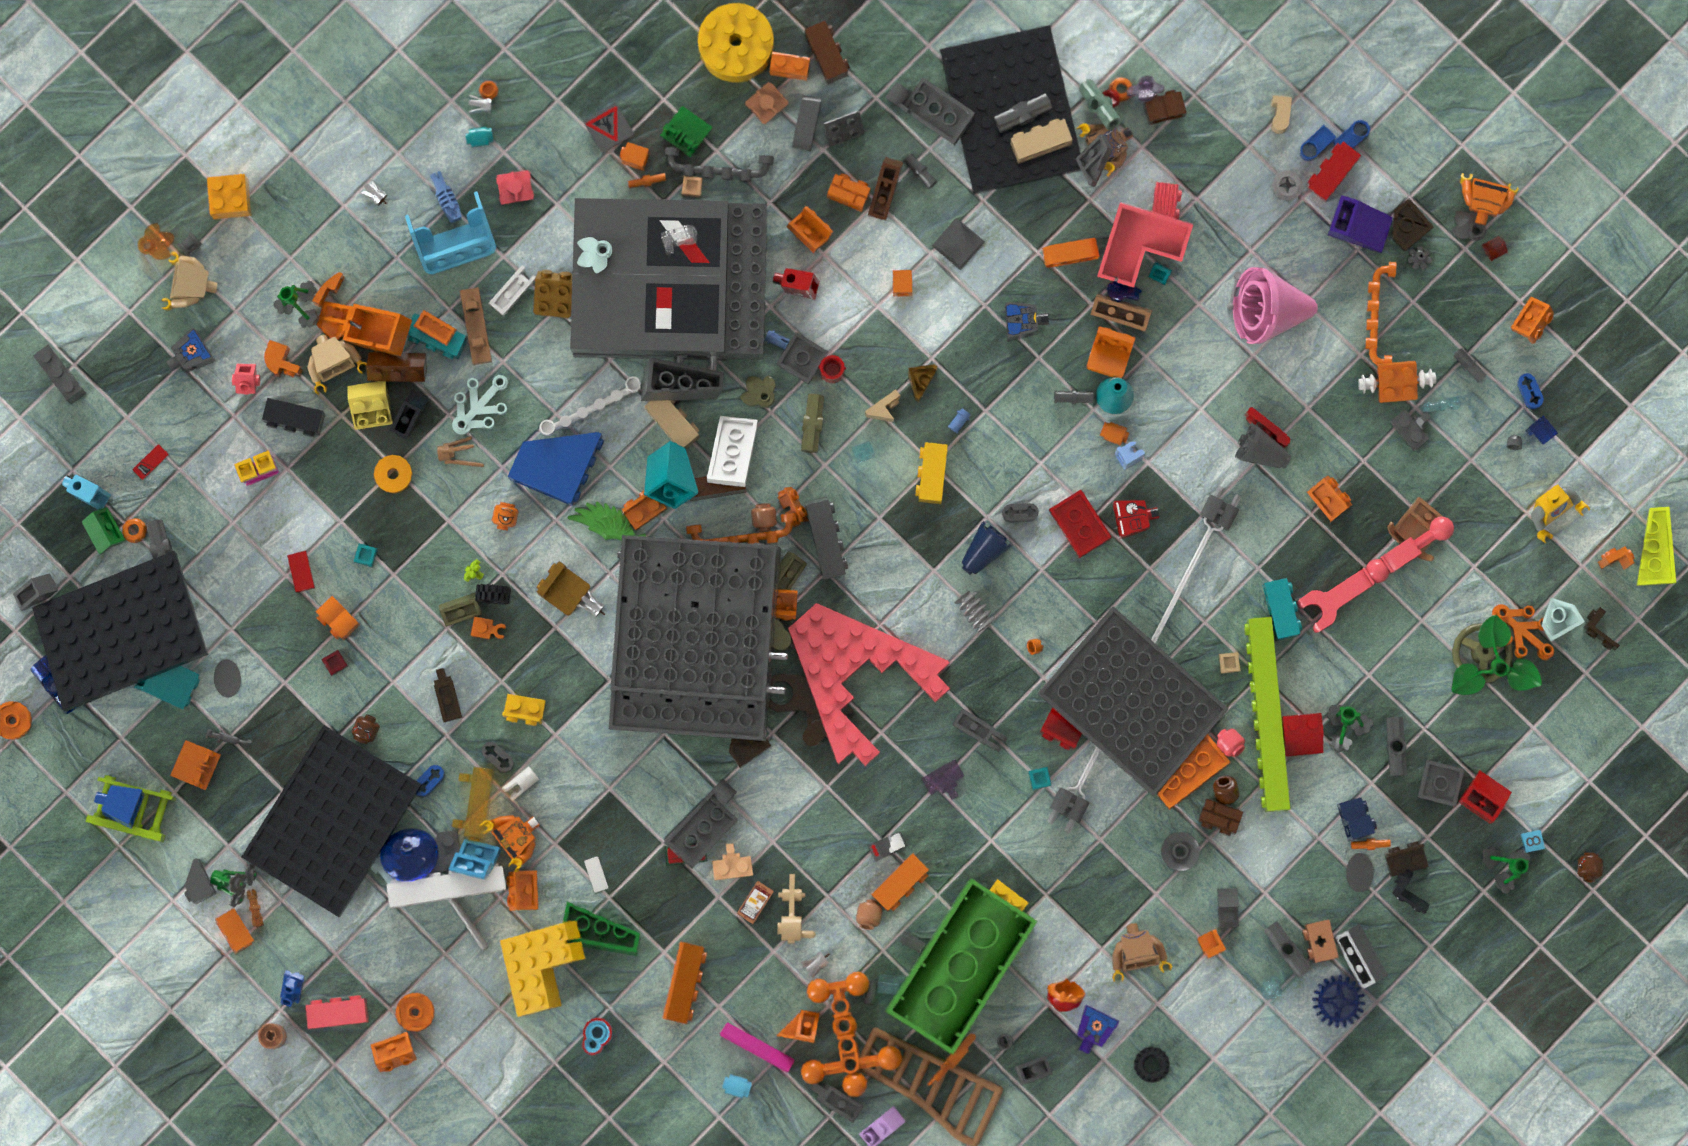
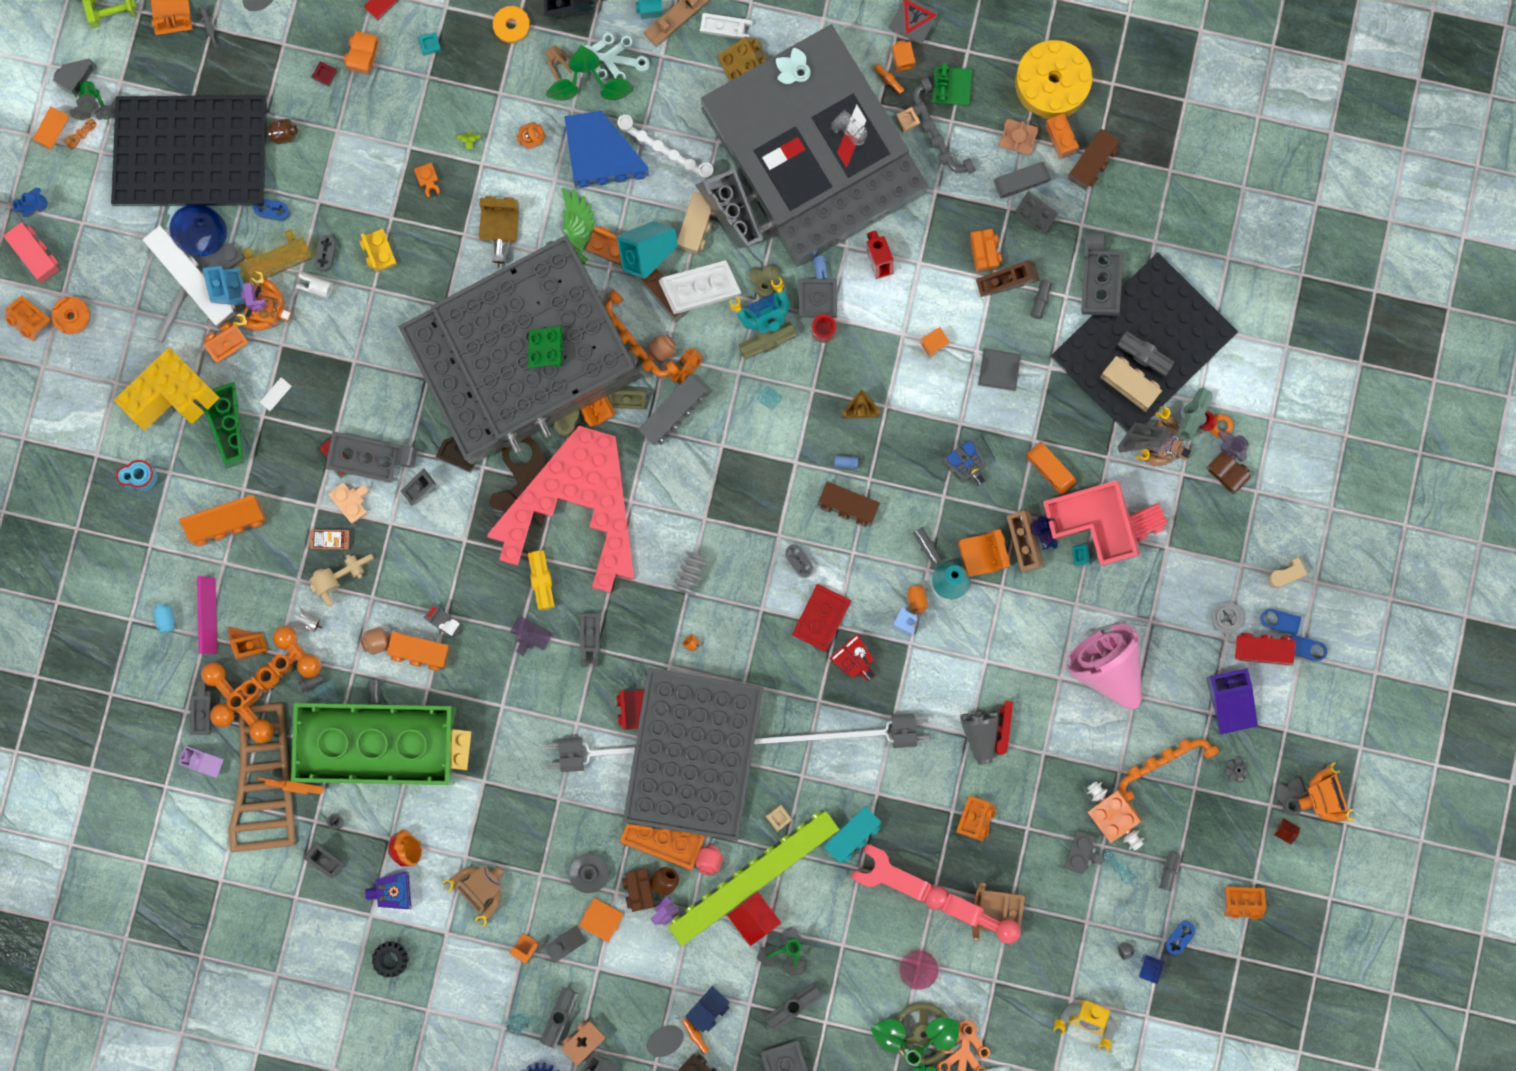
camera: 55 degrees right, 0 degrees up
dark brown hinge [434,668,463,723] -> none
olive slope [439,593,482,627] -> none
black tyre [475,584,511,604] -> none
orange bracket [787,206,833,253] -> none
tan slope [865,390,900,422] -> none
yellow brick [915,442,948,504] -> none
dark blue cone [961,521,1013,575] -> none
teal tile [1028,767,1052,790] -> none
dark brown plate [1392,199,1434,252] -> none
none -> medium lavender bracket [241,283,268,312]
none -> dark grey slope [401,468,436,506]
none -> green hinge [528,326,564,369]
none -> yellow piece [528,550,555,610]
none -> green plant [546,45,634,101]
none -> orange piece [579,898,624,943]
none -> medium lavender bracket [651,897,680,925]
none -> teal torso [729,277,790,334]
none -> reddish brown brick [818,481,880,527]
none -> clear pink tile [899,950,939,990]

